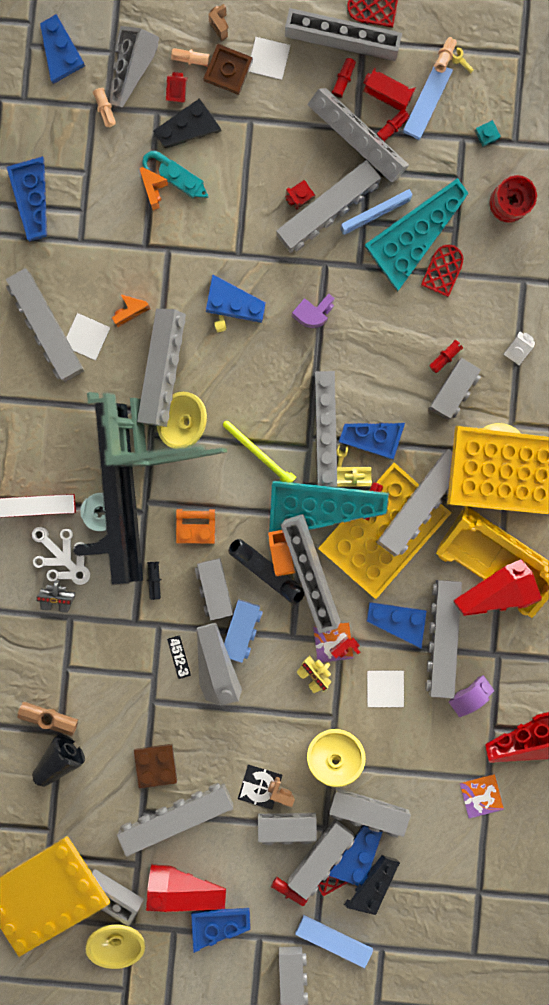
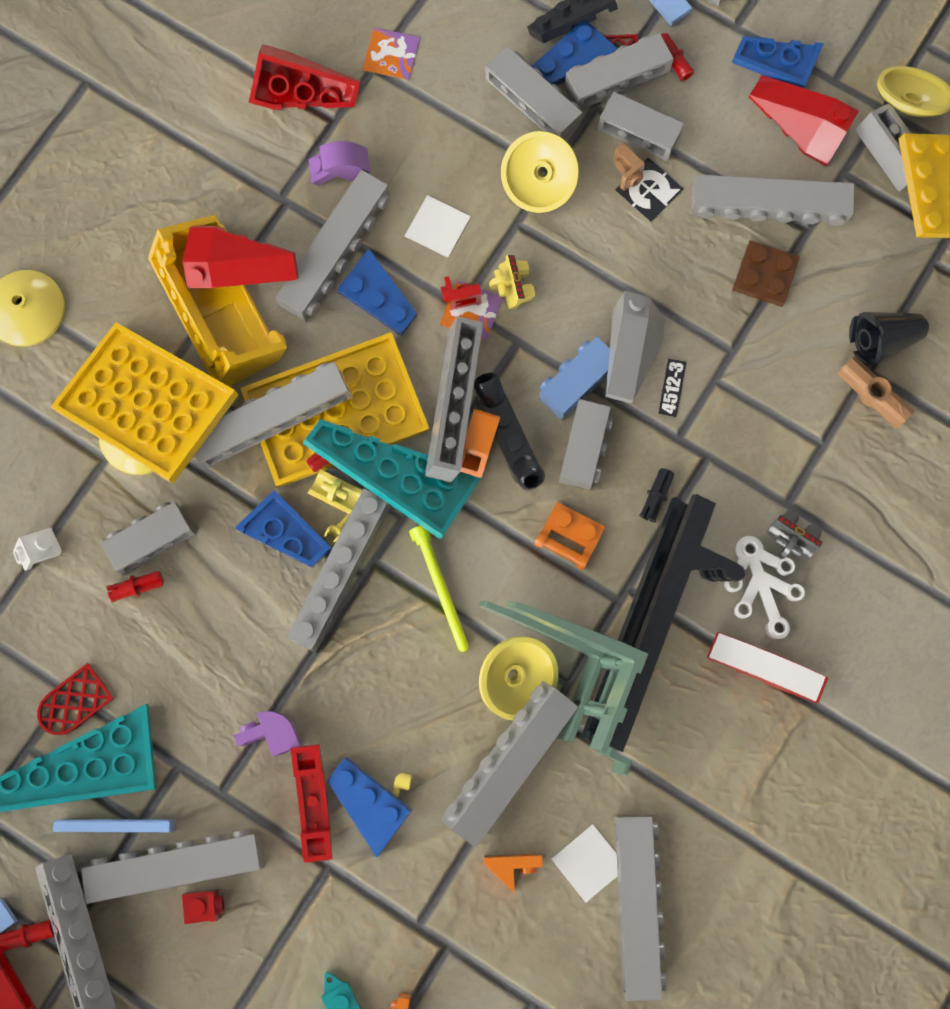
camera: 150 degrees left, 10 degrees down
light aqua plate [80,493,106,531] -> none
none -> red slope [290,744,333,863]

